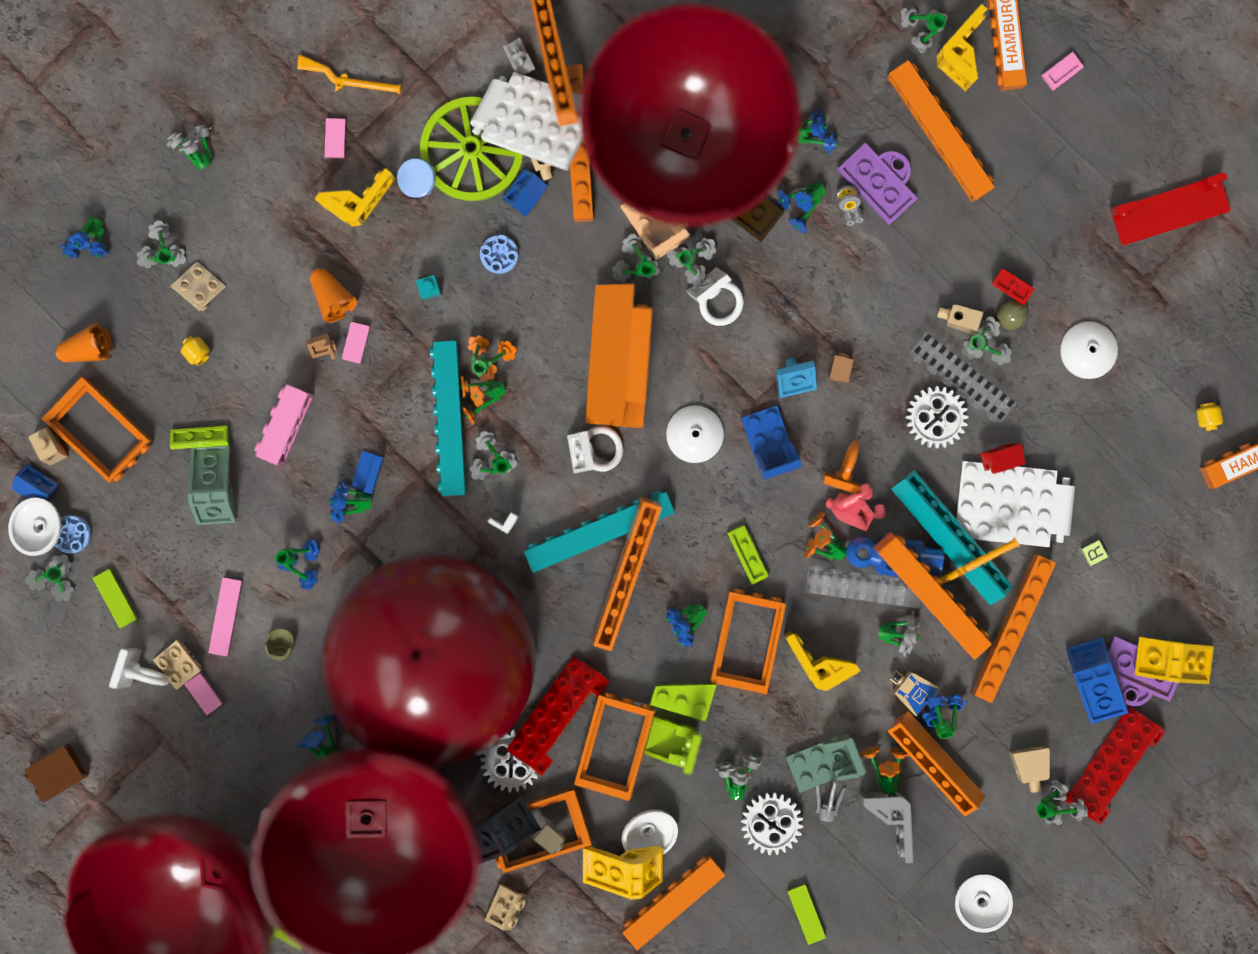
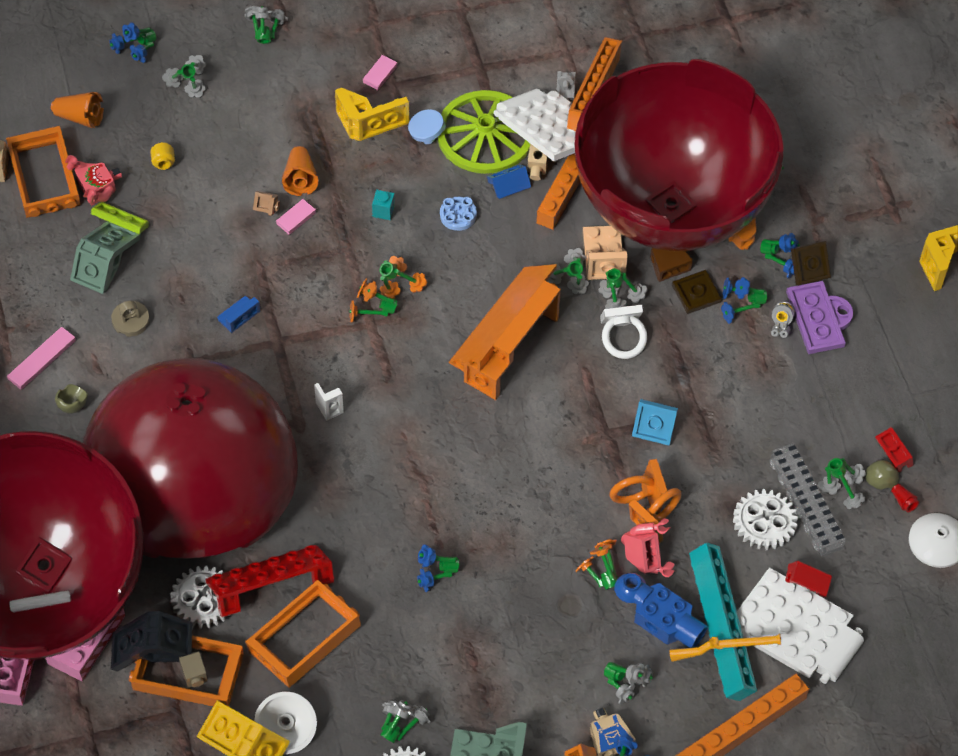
camera: 30 degrees right, 30 degrees down
tan hinge [171,262,226,311] -> none
bright pink brick [255,385,314,466] -> none
plant [274,540,320,590] -> none
light orange piece [297,54,402,94] -> none
plant [329,479,371,525] -> none
teal brick [430,341,466,496] -> none
light grey plant [470,430,517,480] -> none
tan bracket [485,885,527,931] -> none
teal brick [524,490,675,573] -> none
white tile [567,426,623,473] -> none
orange brick [592,497,662,651] -> none
lime bracket [644,716,702,774] -> none
lime wedge [650,682,717,722] -> none
white dish [666,405,724,463] -> none
orange door [709,588,786,694] -> none
lime tile [727,525,769,584] -> none
blue bracket [741,406,802,480] -> none
yellow bracket [784,631,860,691] -> none
clear brick [804,566,921,609] -> none
medium nougat brick [828,353,854,383] -> none
orange brick [874,532,992,660] -> none
orange brick [887,60,995,203] -> none
plant [901,7,947,53] -> none
tan torso [937,304,983,335] -> none
yellowish green tile [1081,540,1108,566] -> none
none -> light grey axle [10,591,71,612]
none -> coral torso [65,155,122,206]
none -> dark tan tile [111,301,150,337]
none -> orange tile [609,459,667,513]
none -> dark brown tile [791,241,831,285]
none -> red cone [891,484,919,512]

